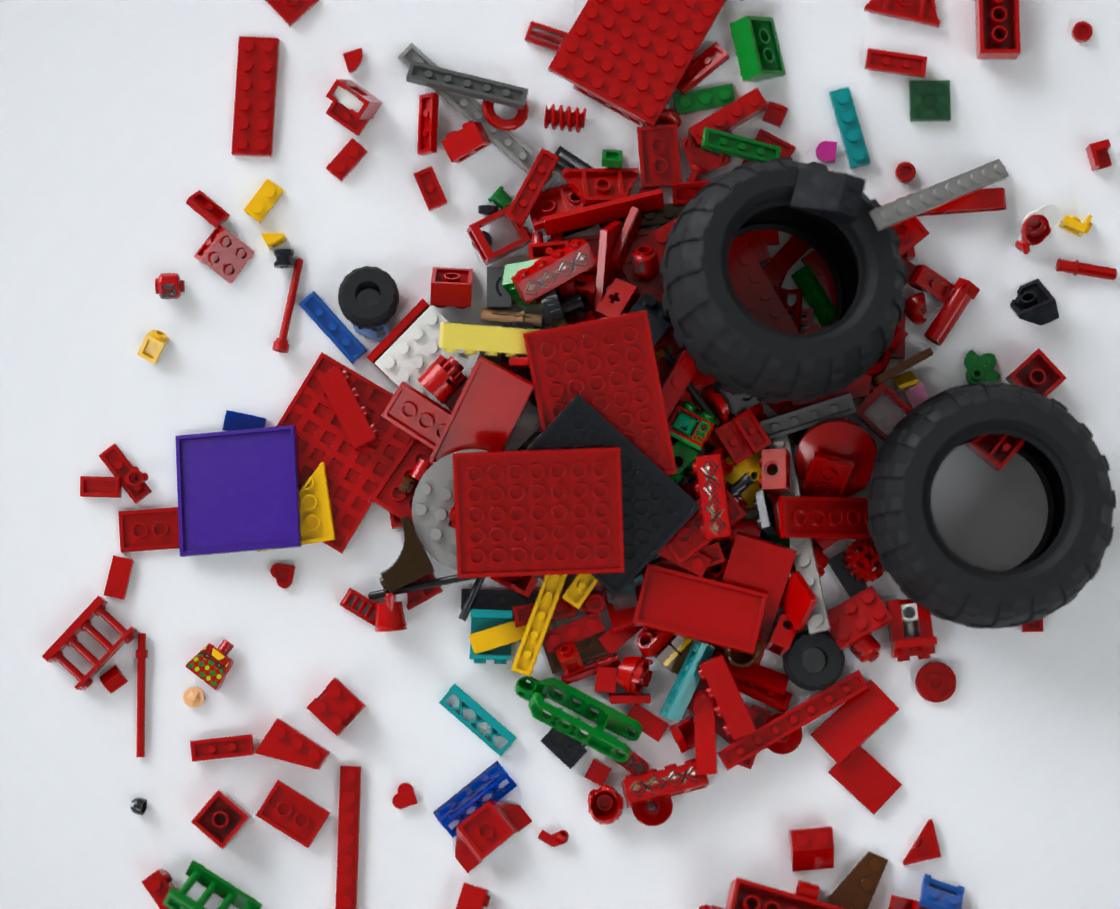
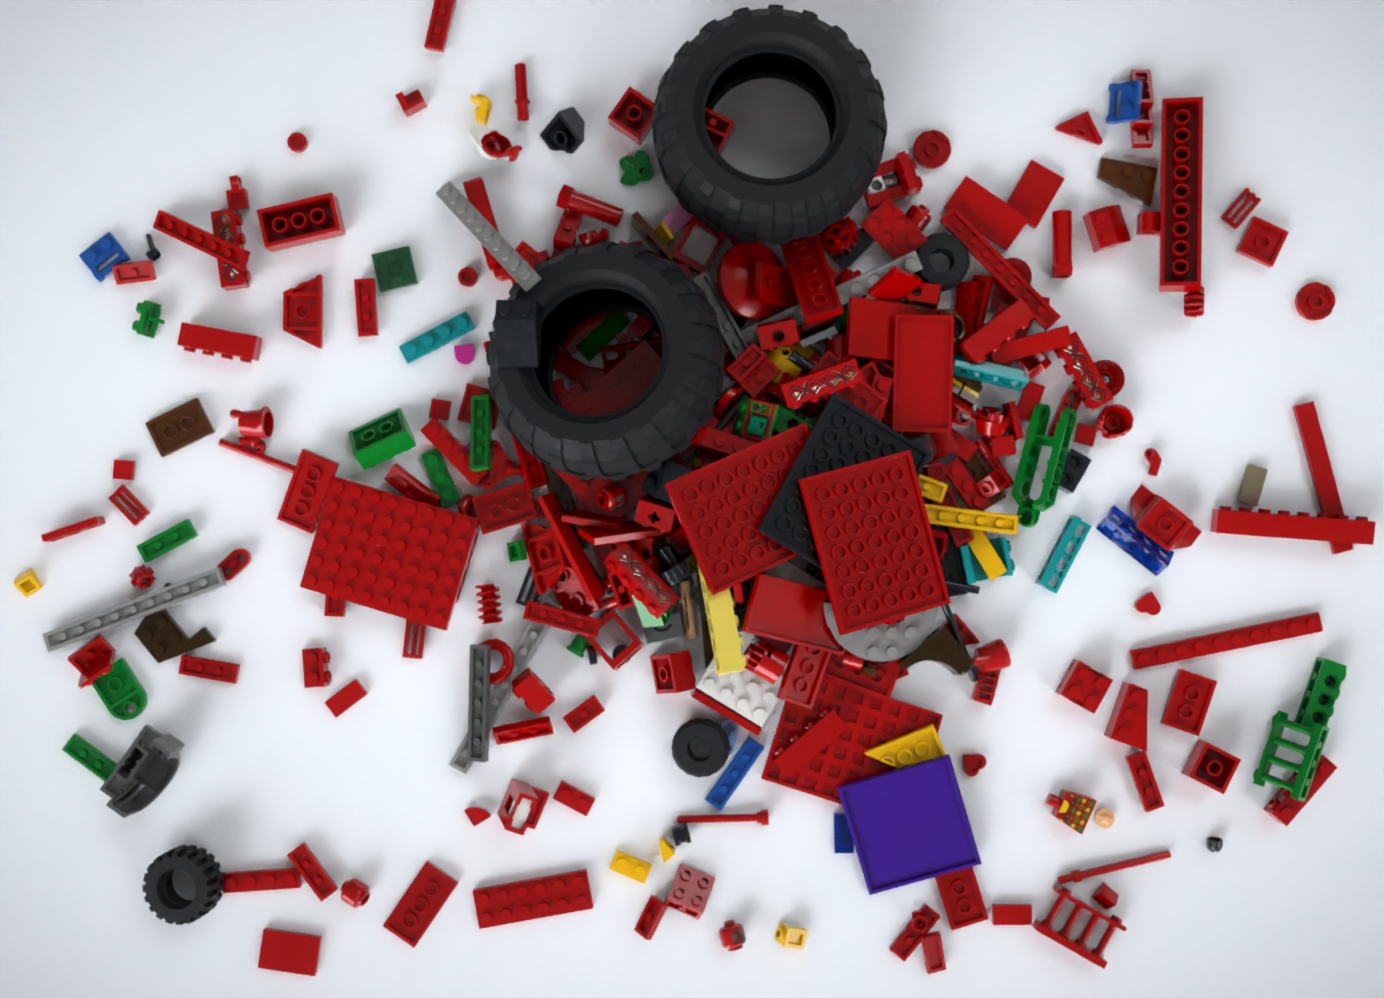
camera: 100 degrees left, 5 degrees up
none -> red piece [1052,210,1073,278]

